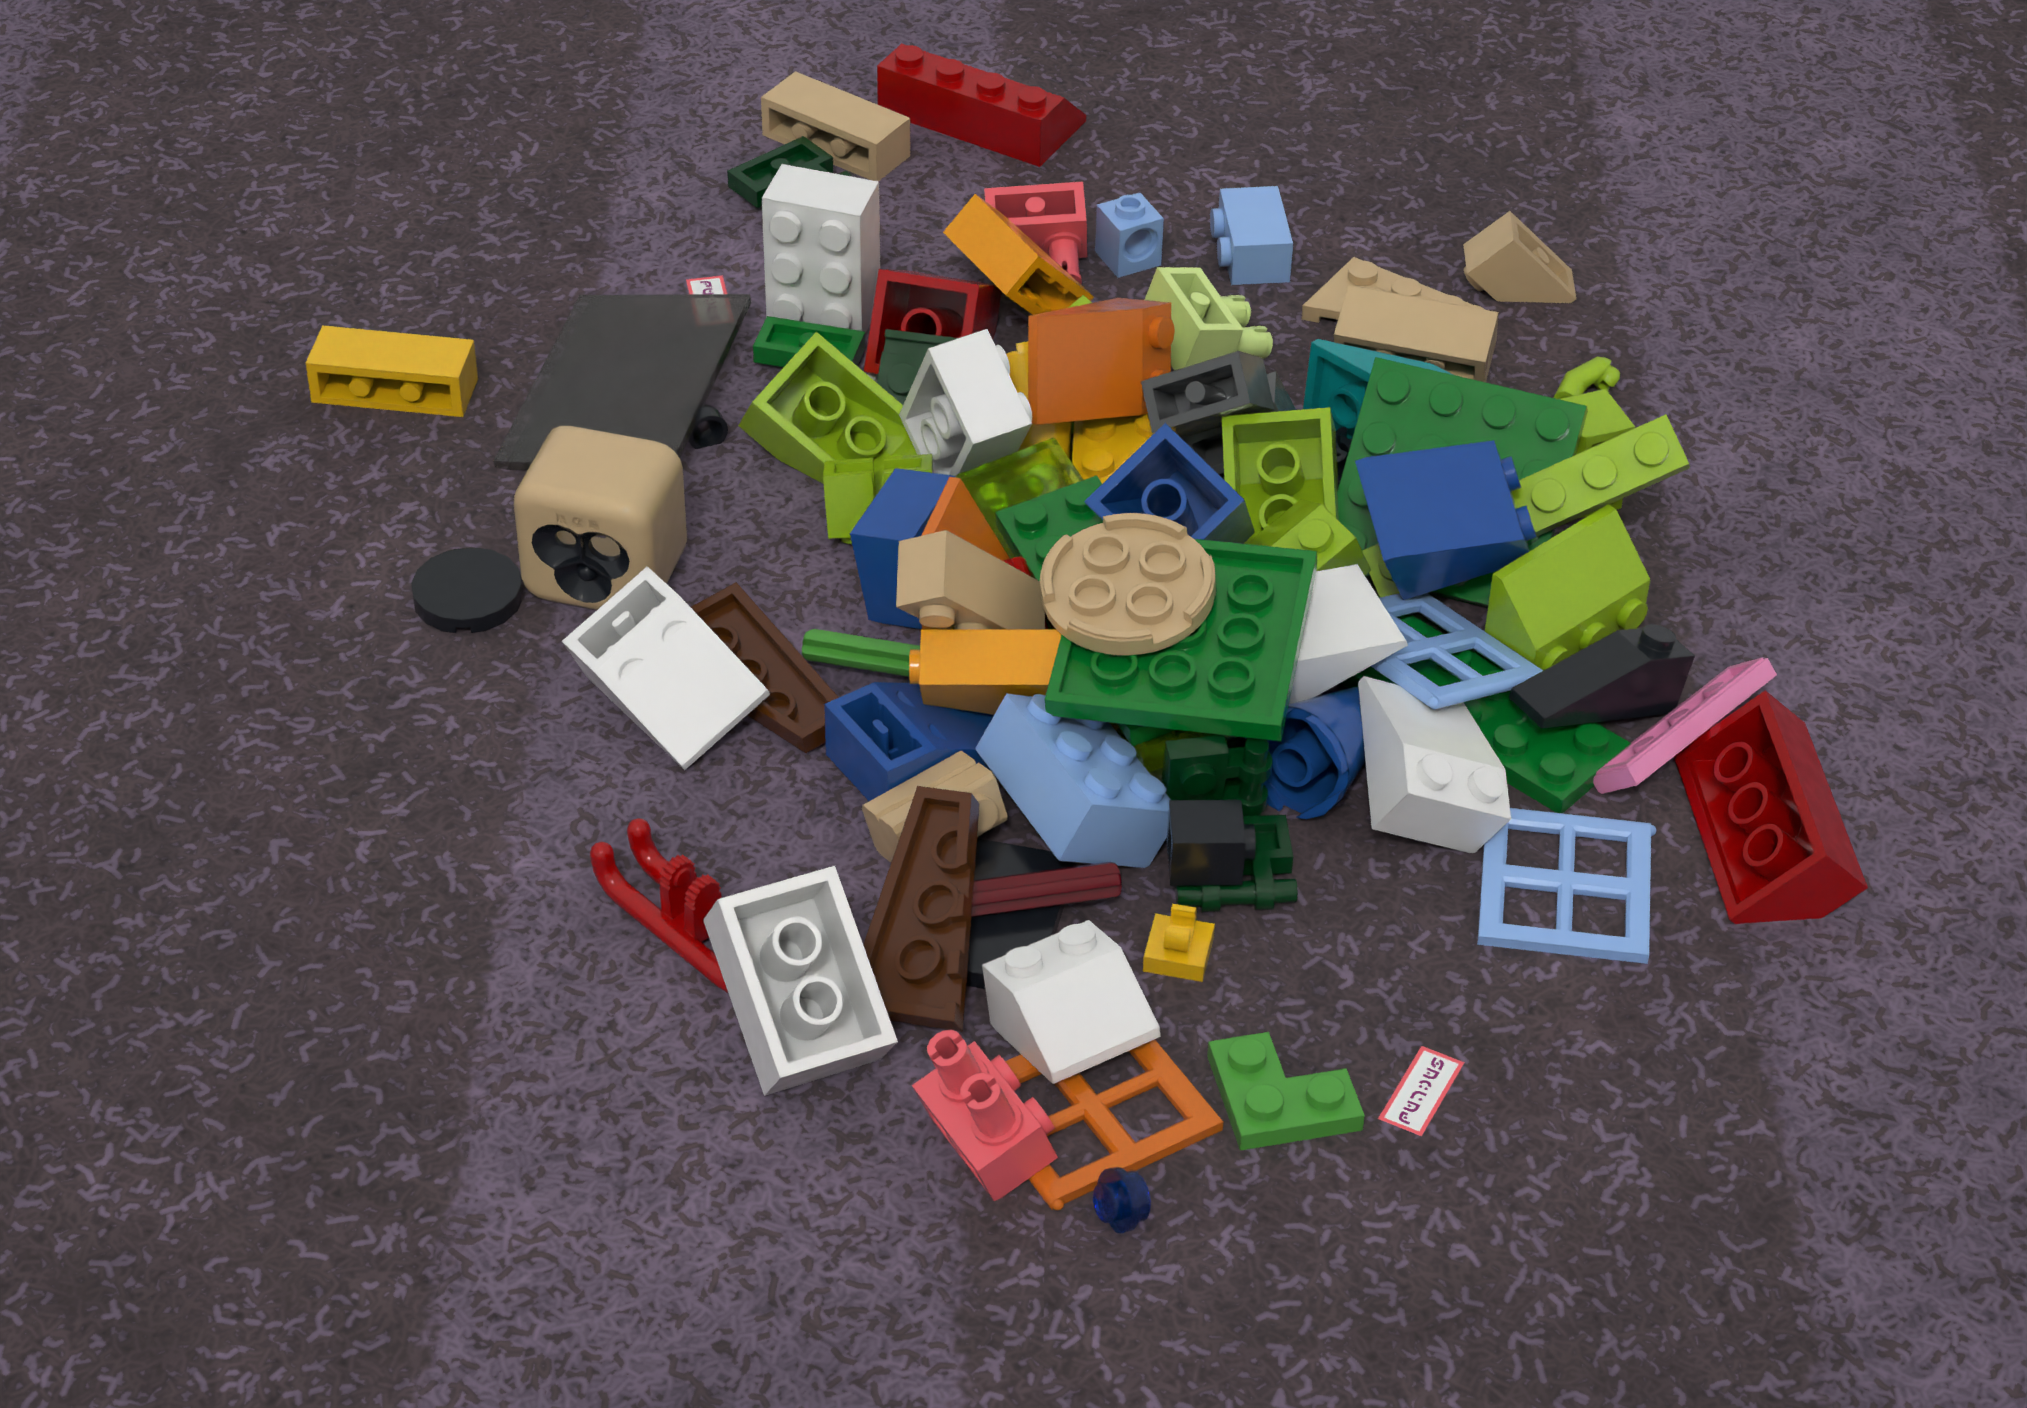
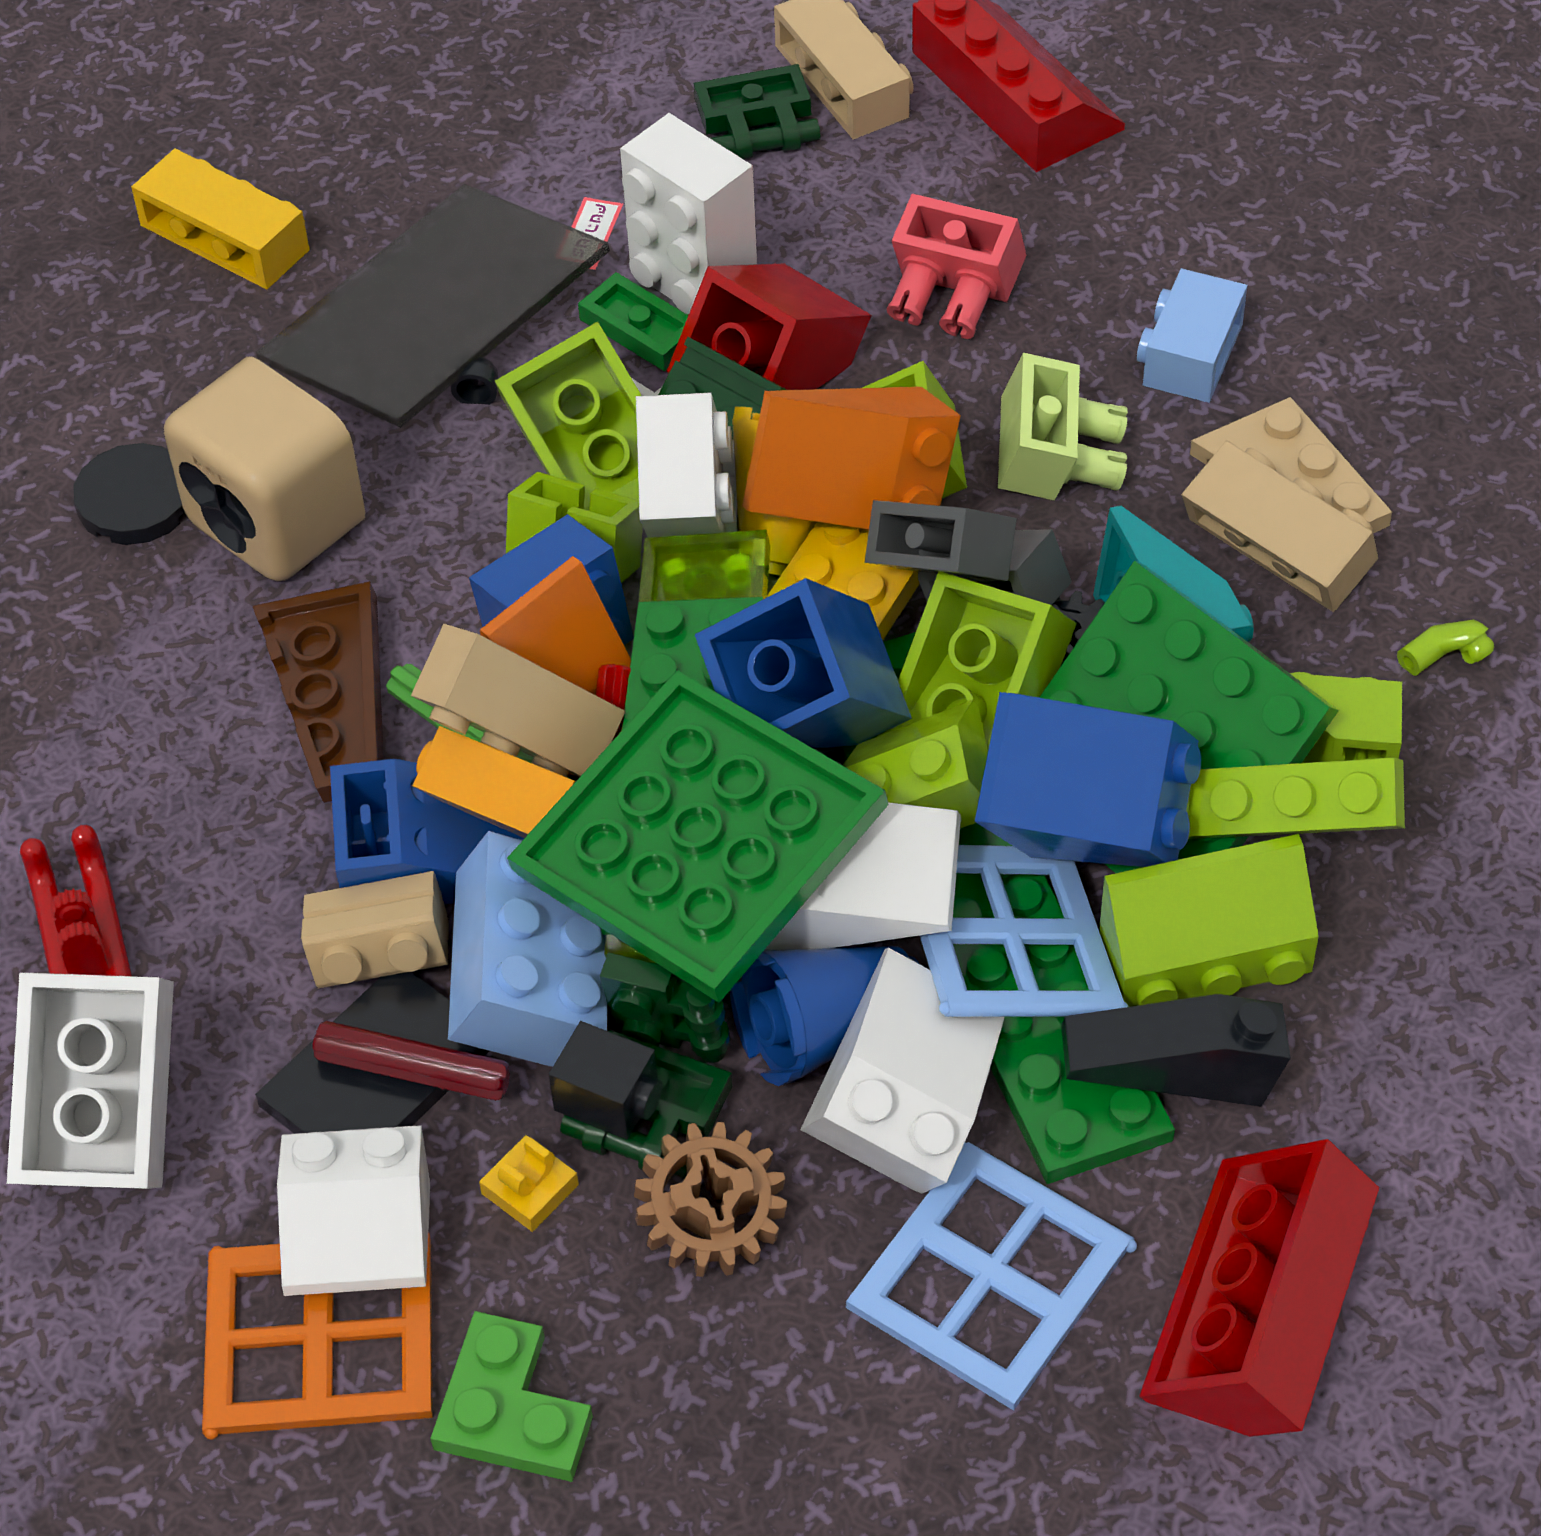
camera: 30 degrees right, 10 degrees up
white slope [562,567,770,770] -> none
reddish brown wing [863,786,980,1032] -> none
coral brick [912,1029,1058,1201] -> none
light orange slope [943,194,1094,315] -> none
tan tile [1040,513,1216,655] -> none
clear blue plate [1093,1167,1151,1233] -> none
light blue brick [1095,193,1164,278] -> none
white sticker [1378,1046,1465,1137] -> none
tan slope [1463,211,1576,303] -> none
bright pink tile [1593,657,1777,794] -> none
none -> medium nougat gear [634,1122,787,1277]

